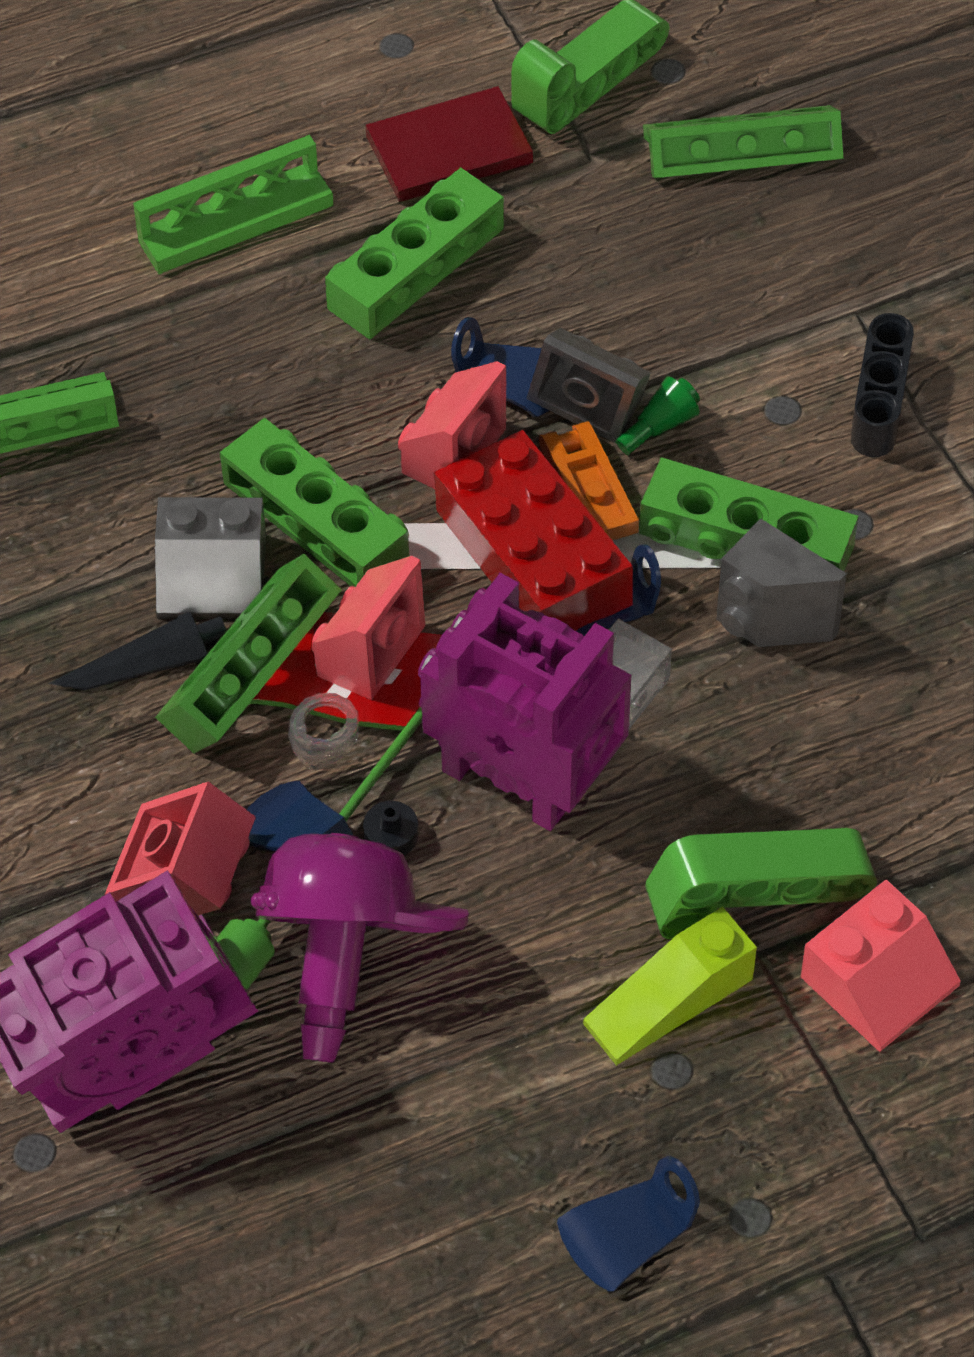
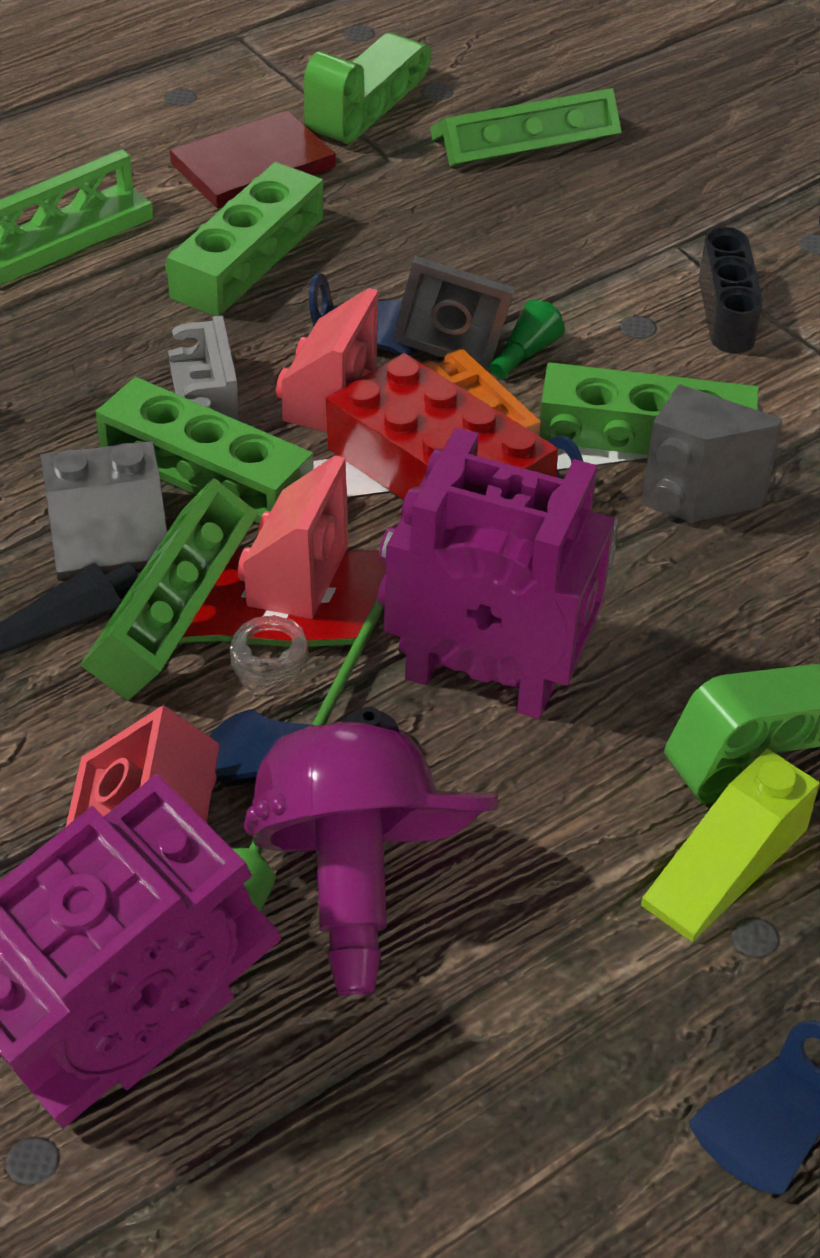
camera: 15 degrees left, 10 degrees down
none -> light grey hinge [168,315,239,421]

